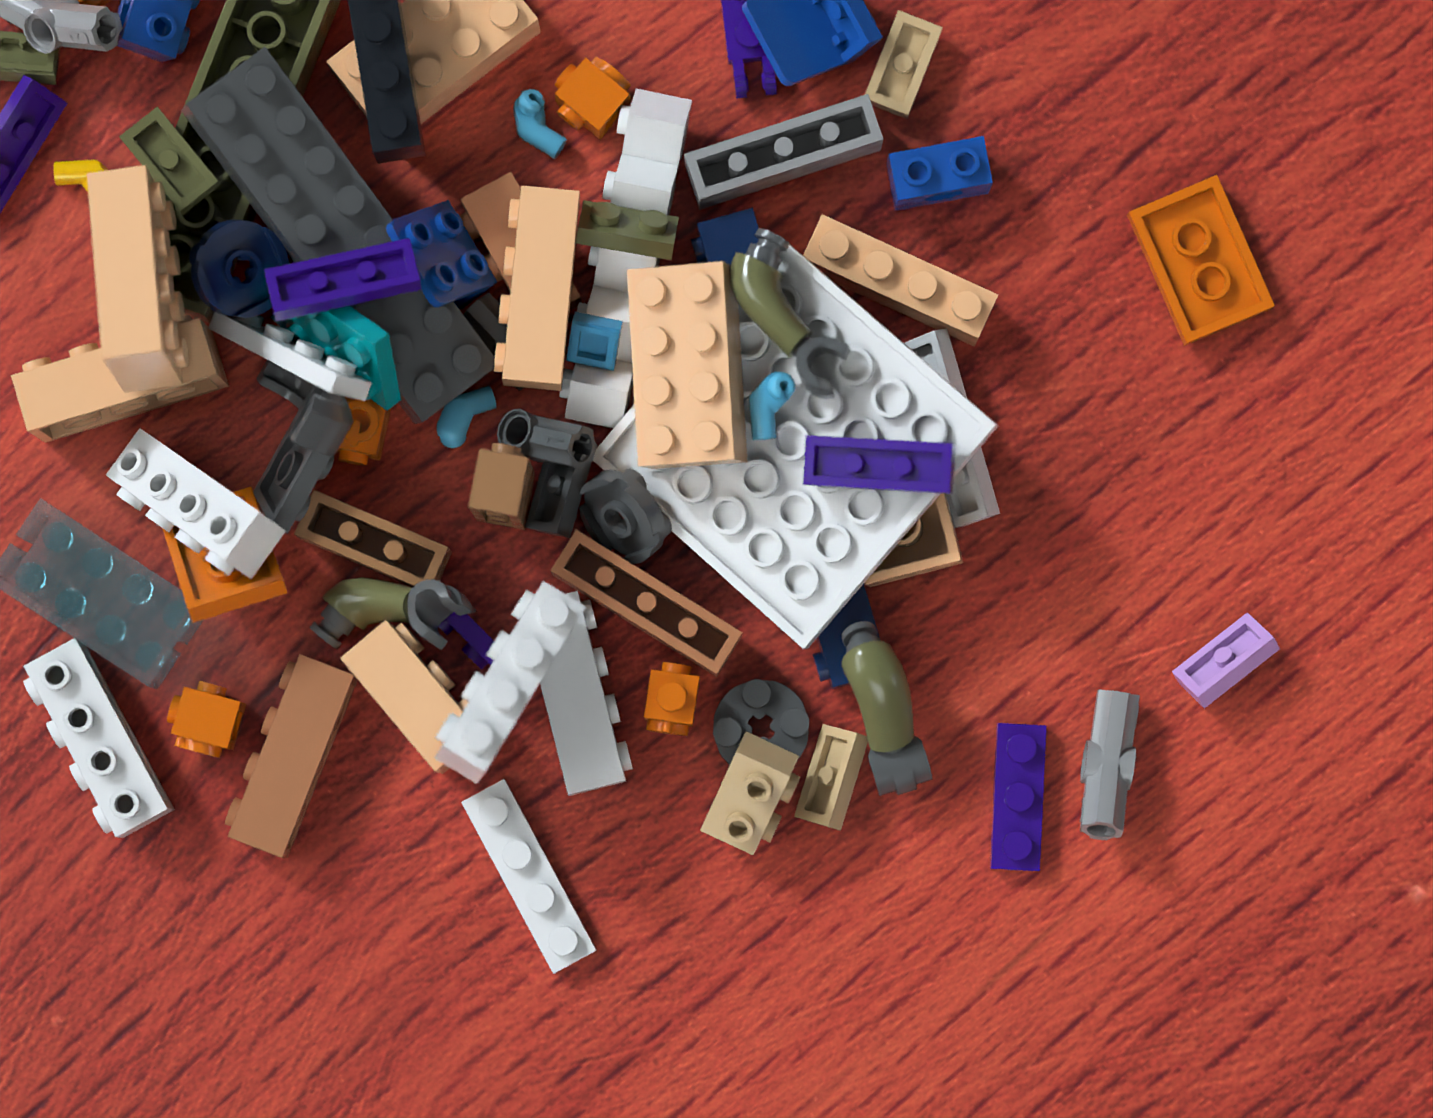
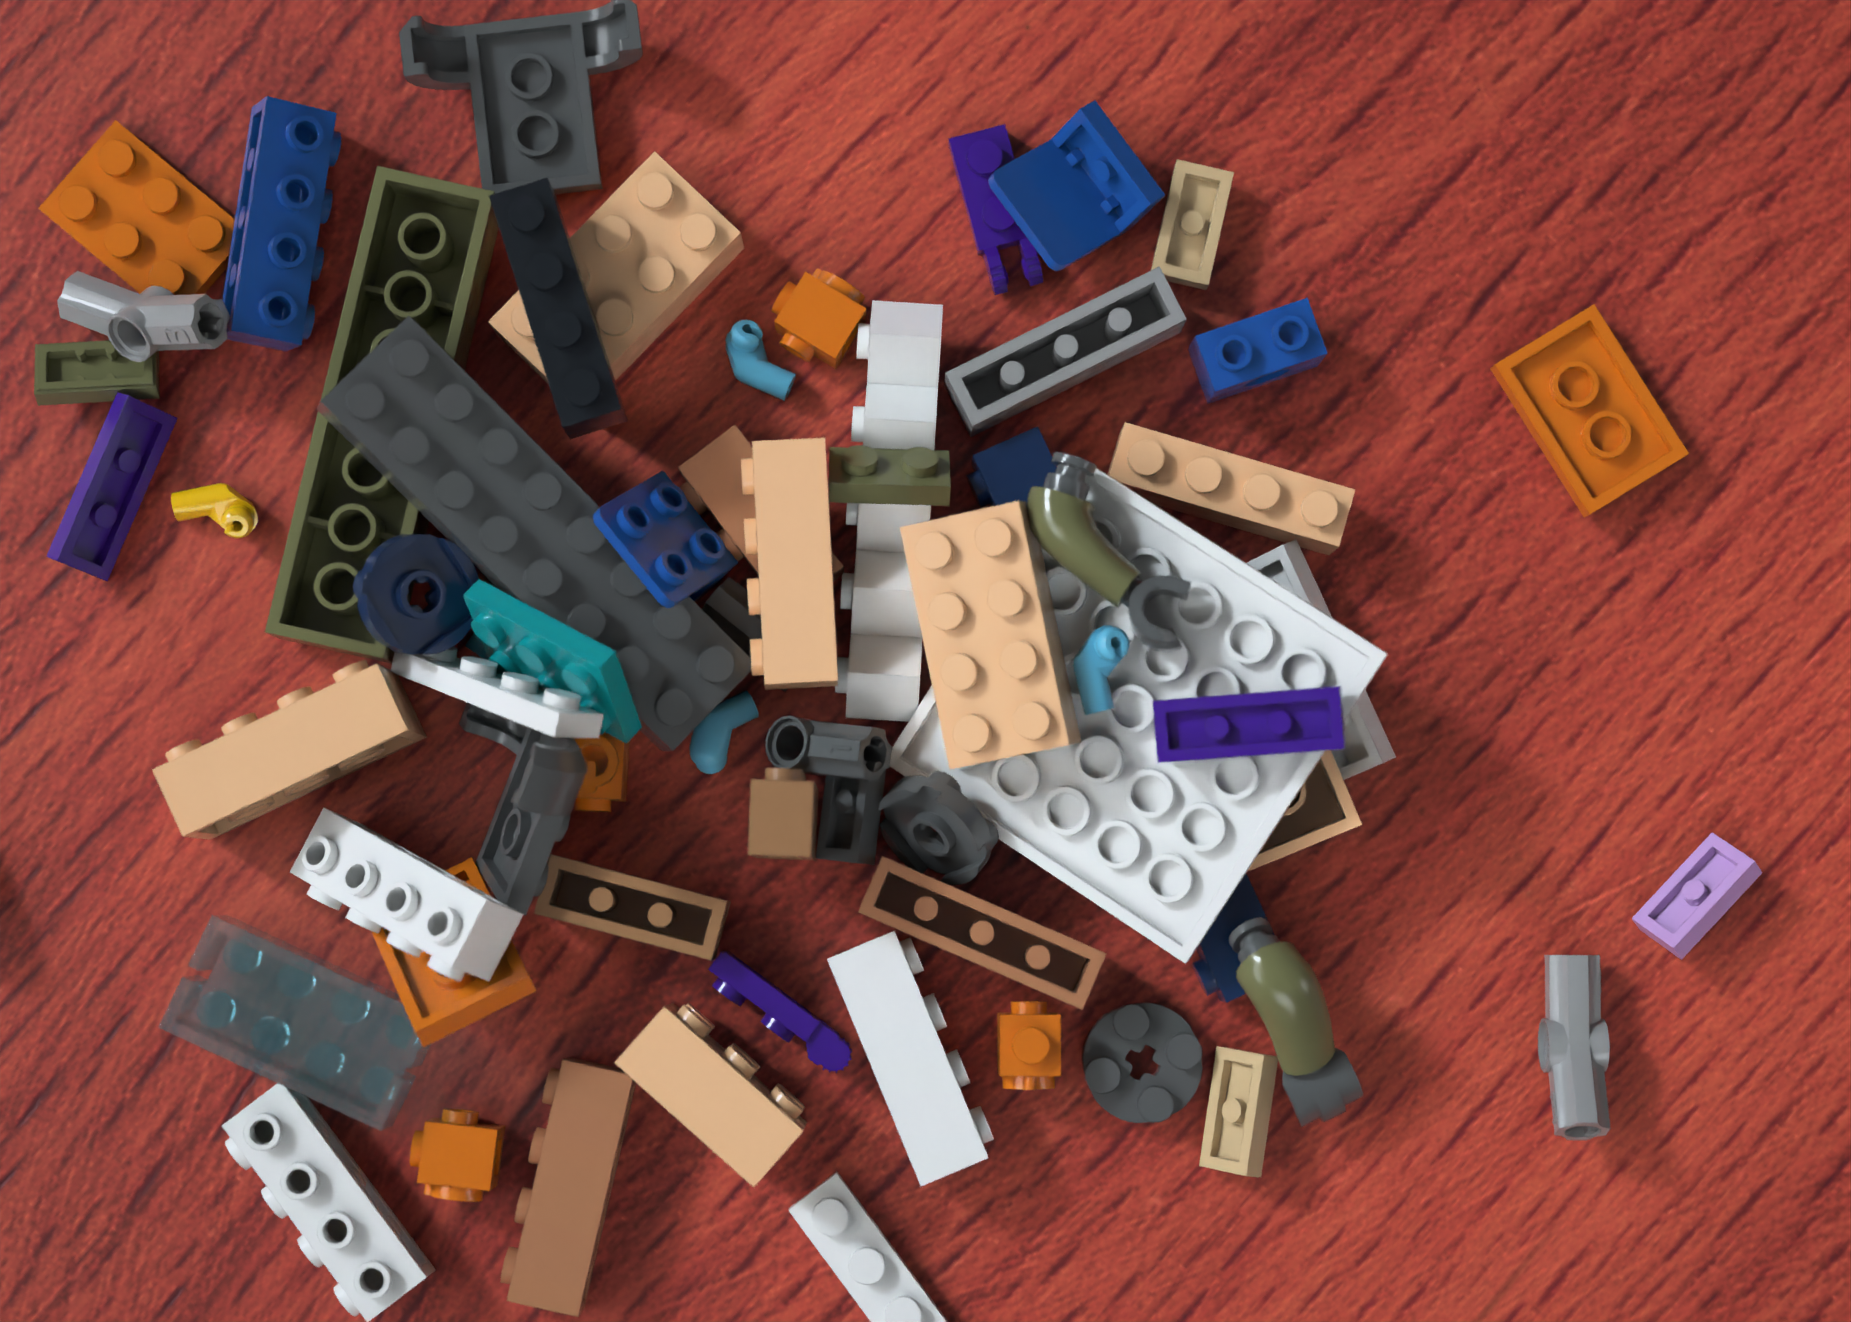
camera: 15 degrees left, 0 degrees up
light nougat brick [87,165,189,393] -> none
olive plate [119,107,221,215] -> none
dark purple plate [264,238,422,321] -> none
piece [310,577,477,650] -> none
white brick [435,581,585,784] -> none
dark azure tile [566,312,623,371] -> none
tan brick [700,732,800,855] -> none
dark purple plate [990,723,1047,871] -> none

